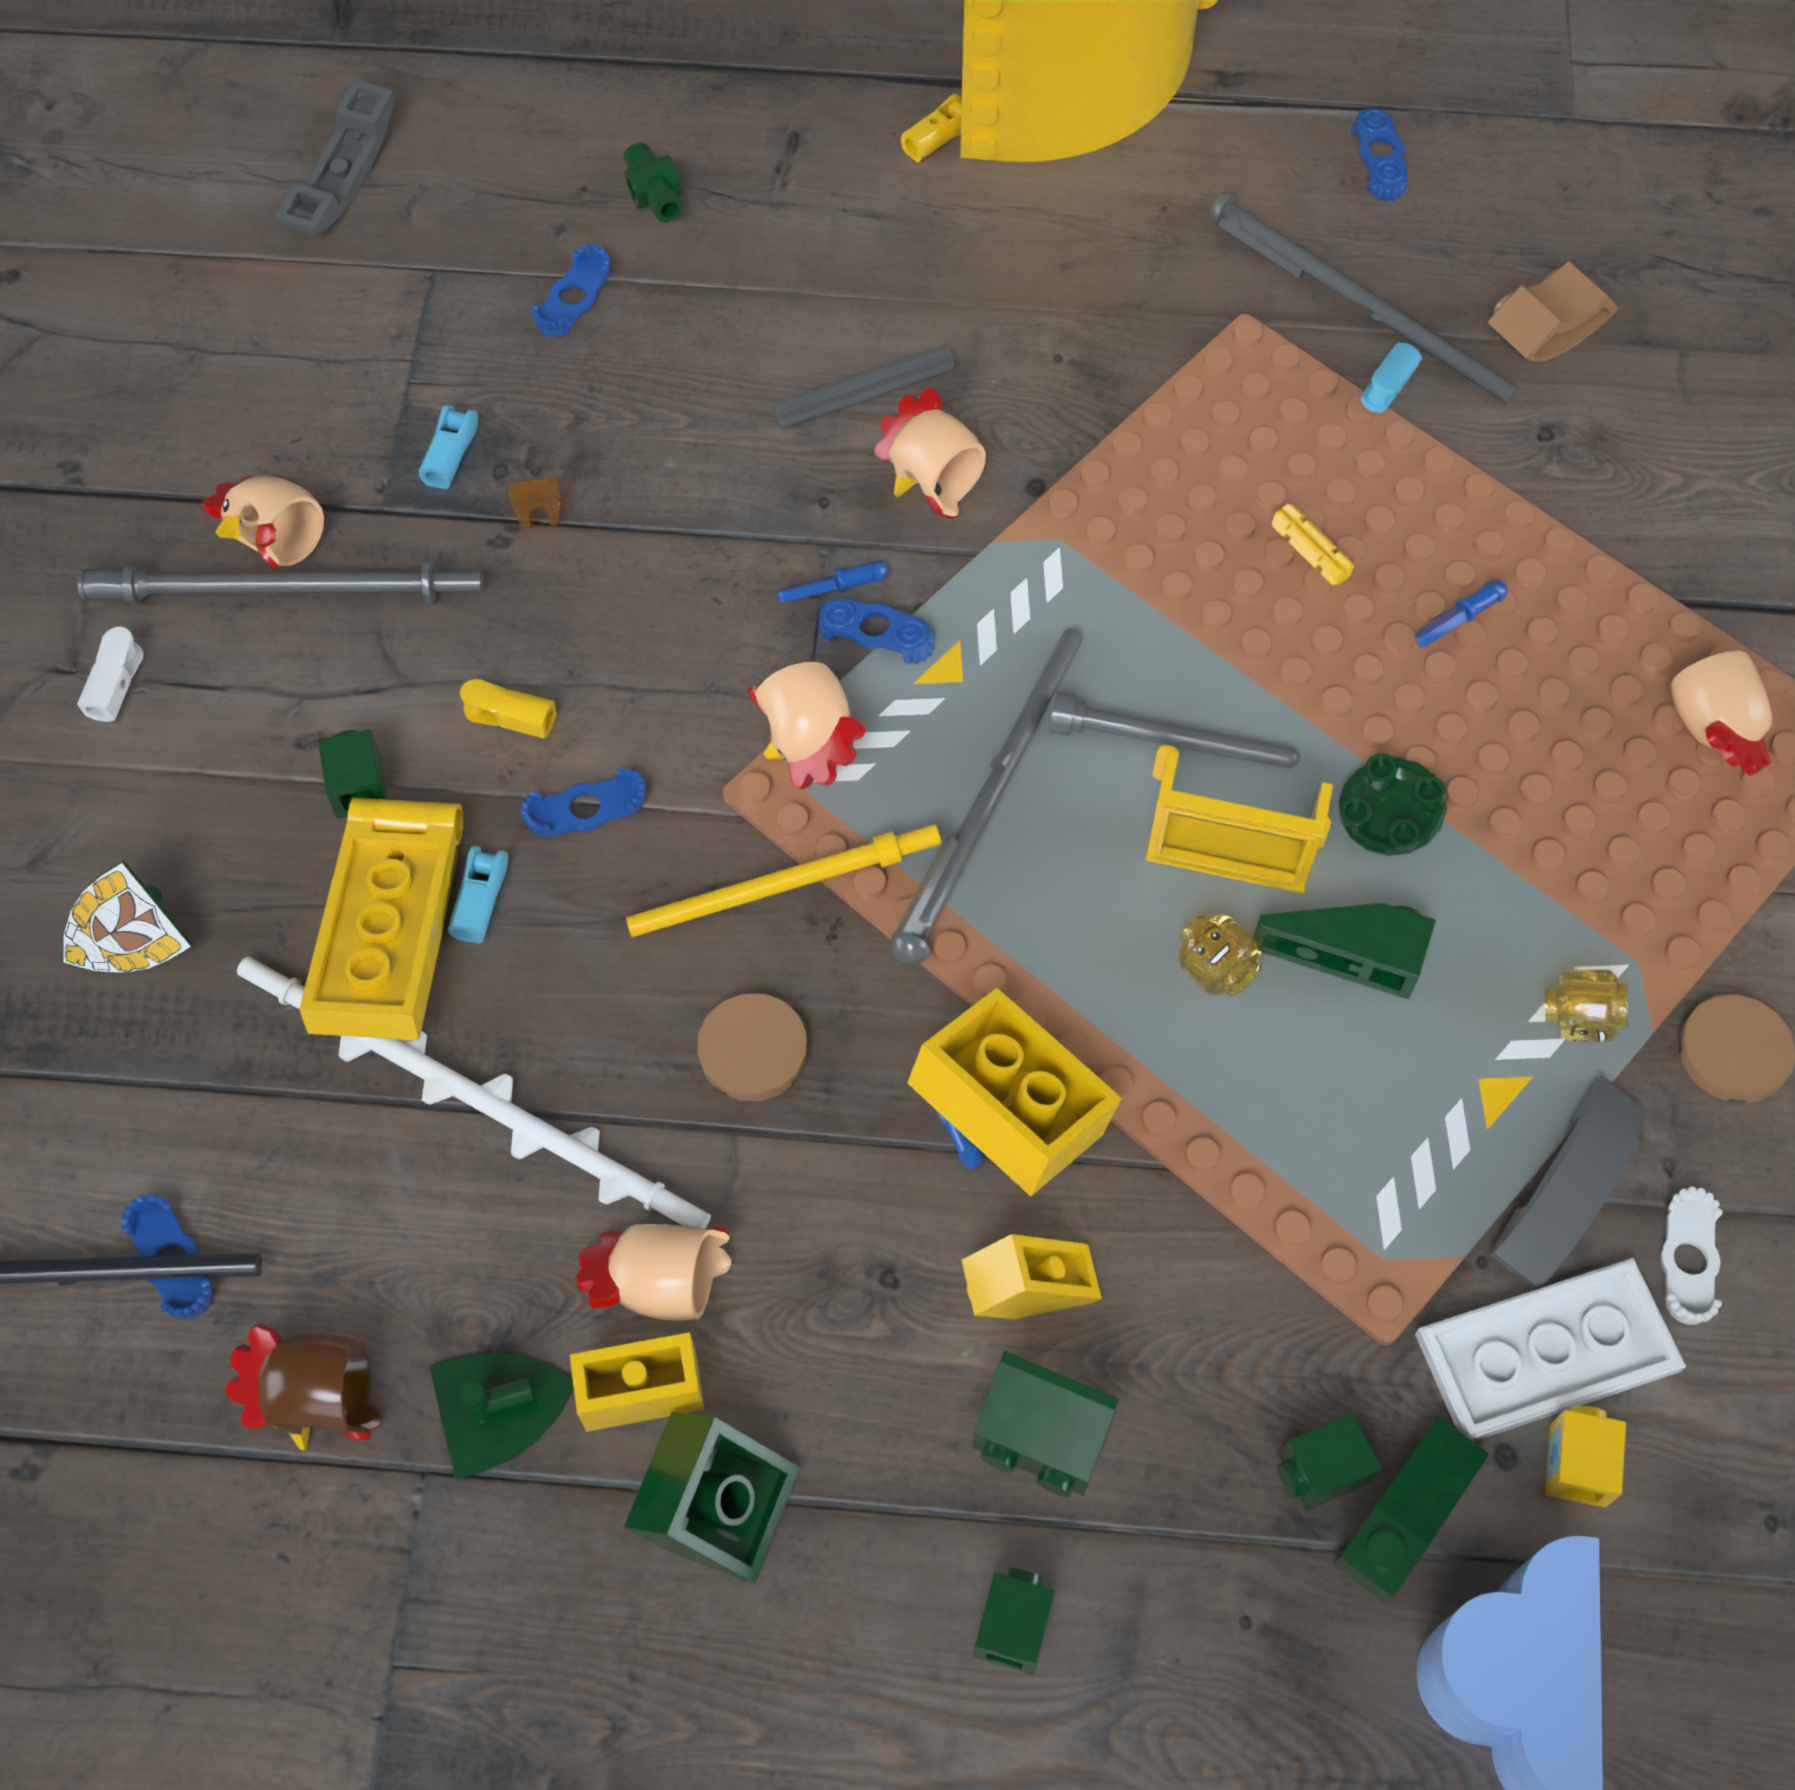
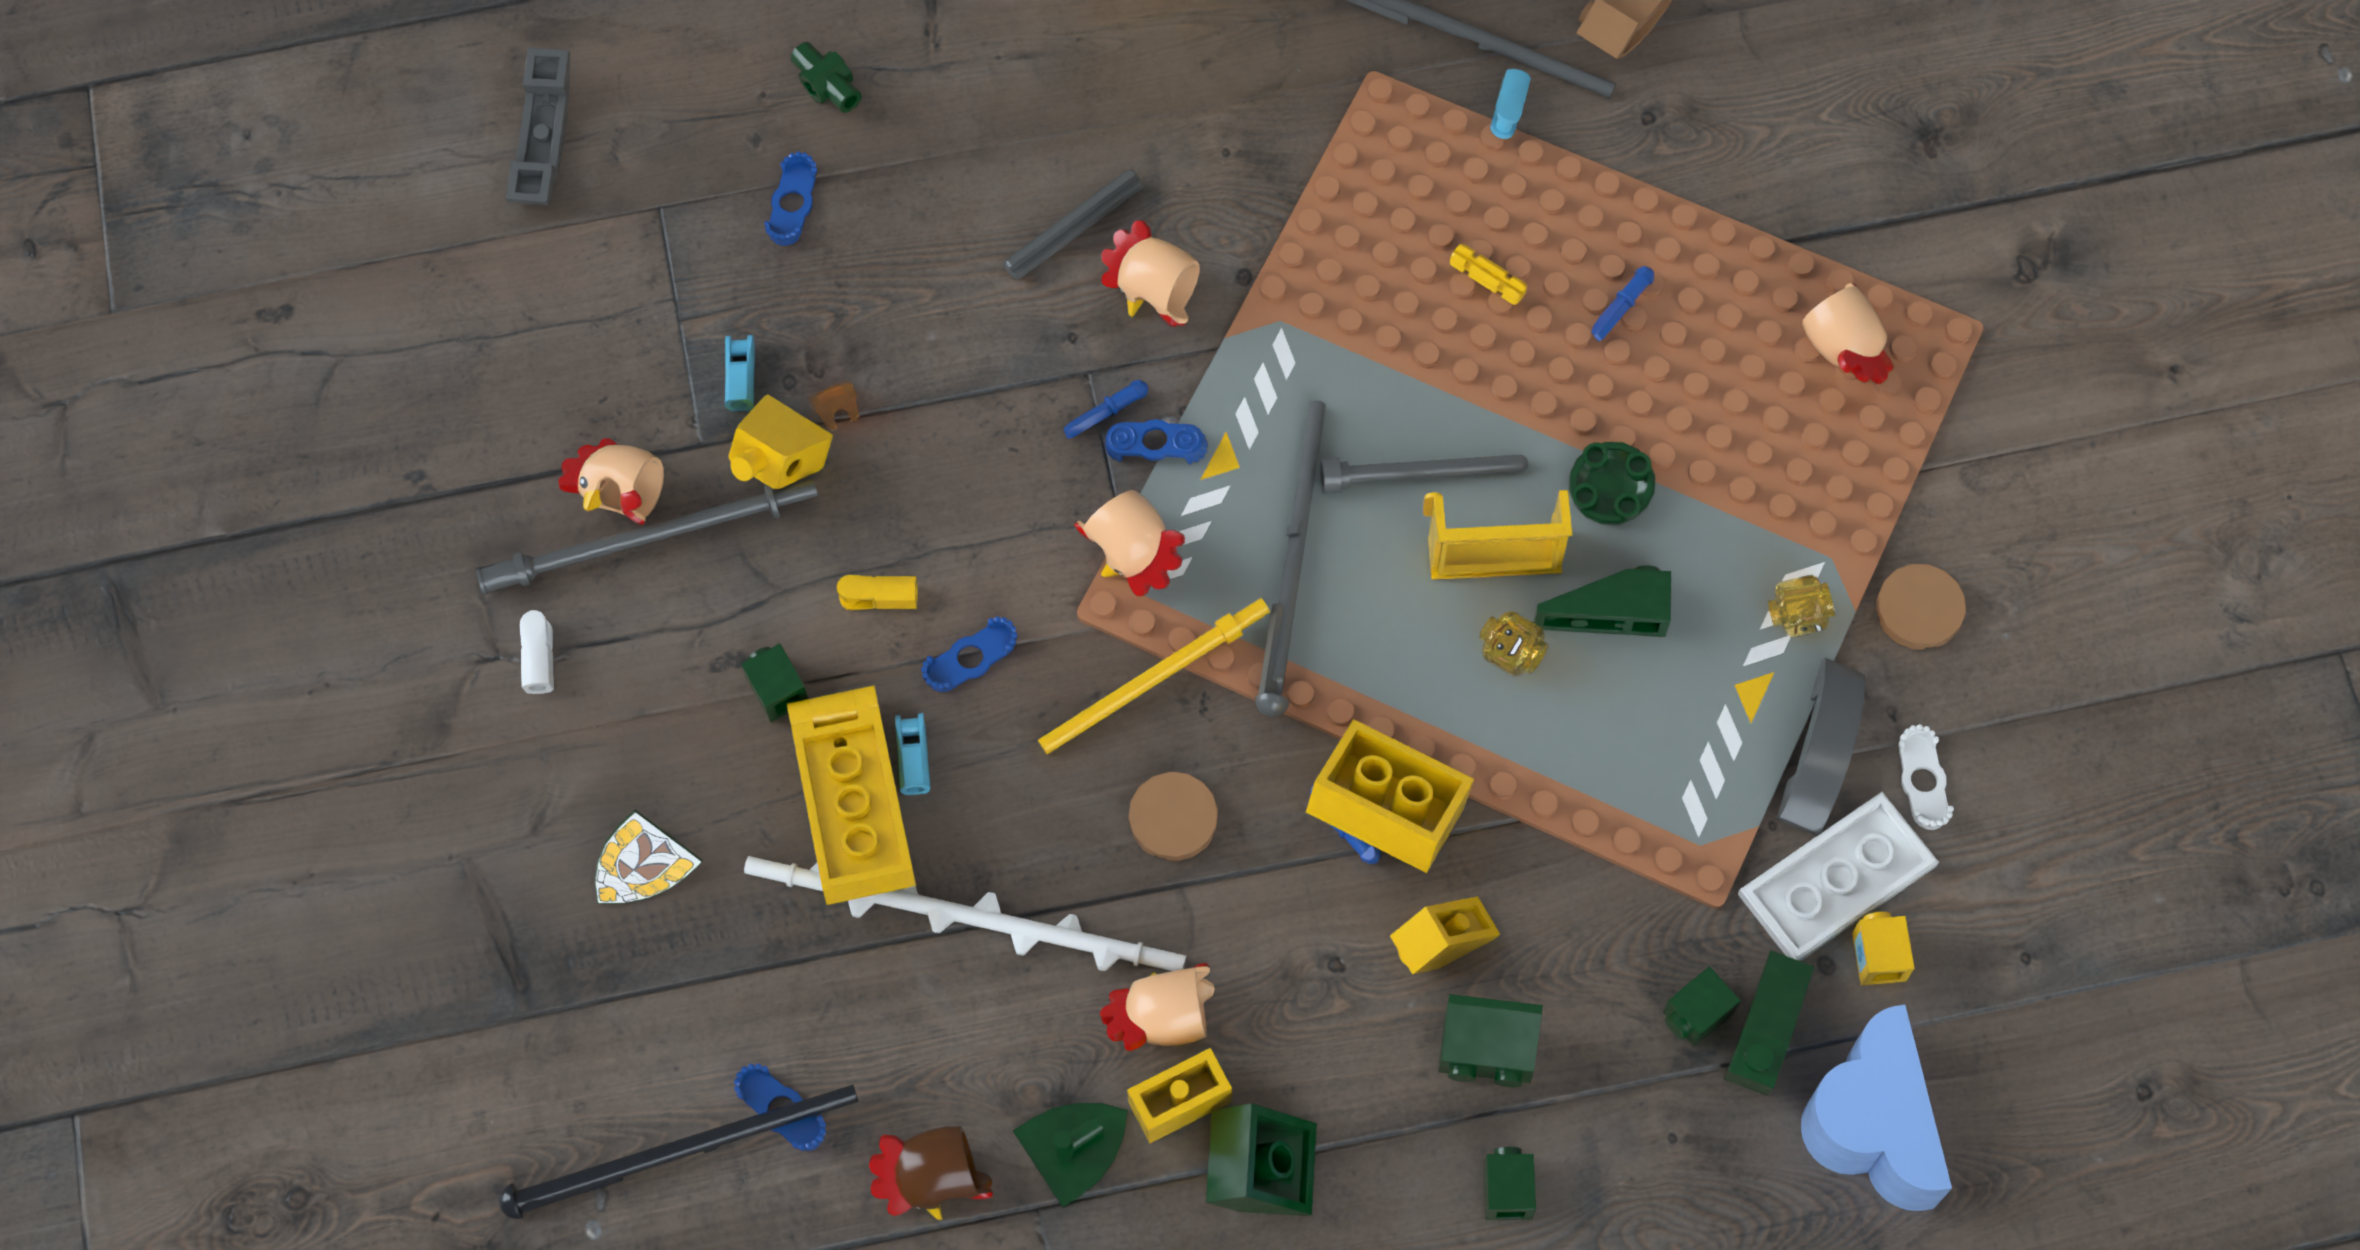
camera: 15 degrees left, 5 degrees up
none -> yellow torso [728,394,833,489]

